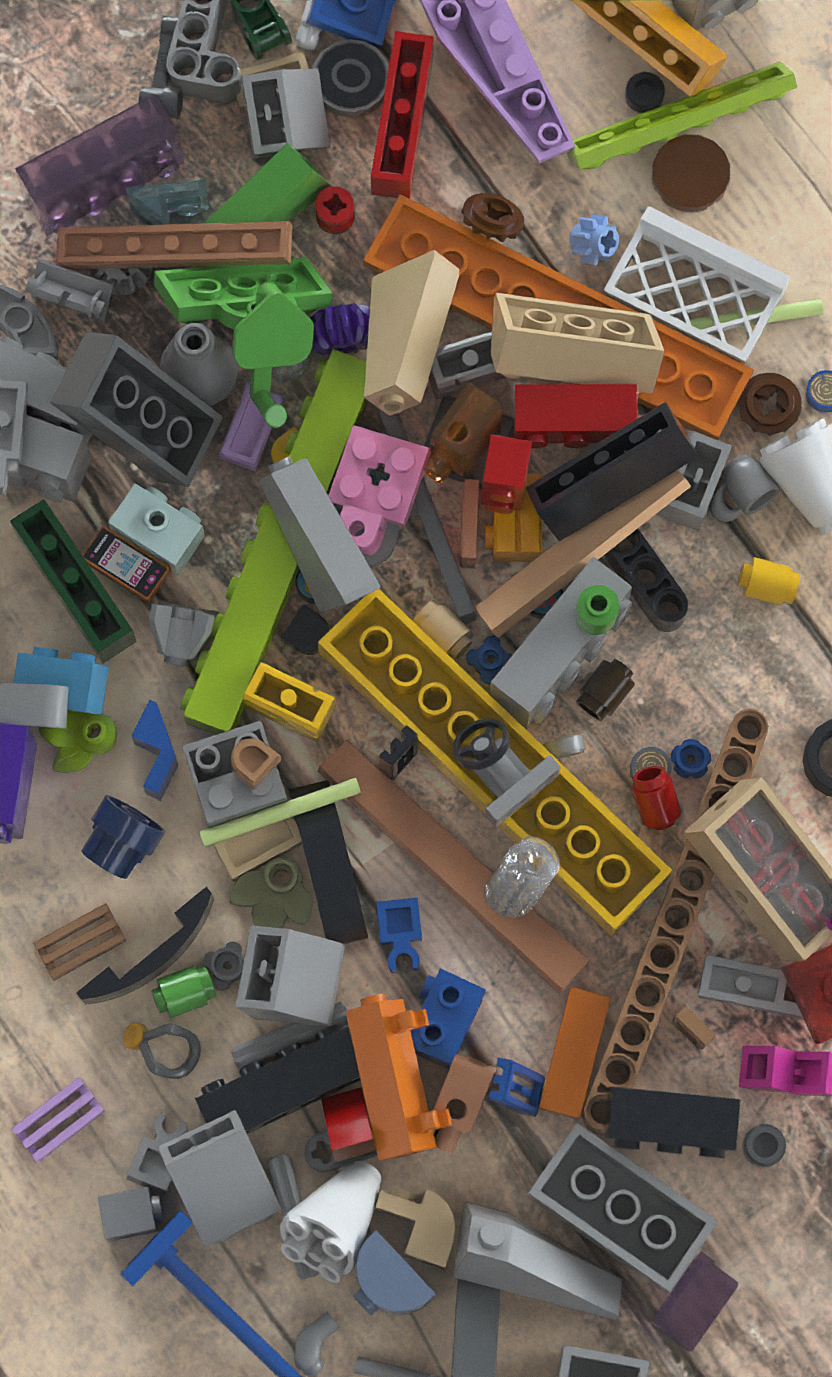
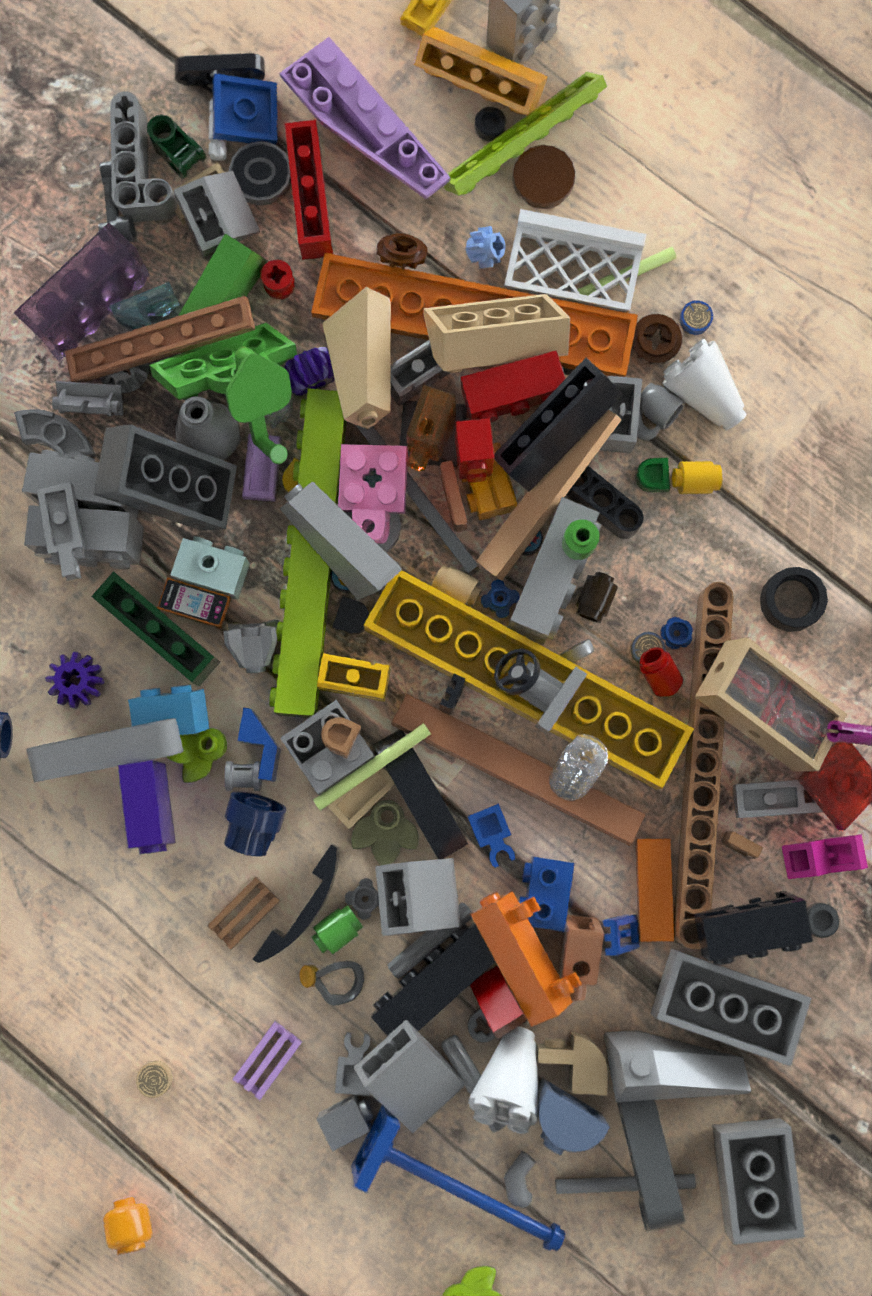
camera: 15 degrees left, 5 degrees up
clear purple panel [649,1251,738,1352] -> none
none -> light grey bush [225,761,262,791]
none -> green tile [635,458,670,492]

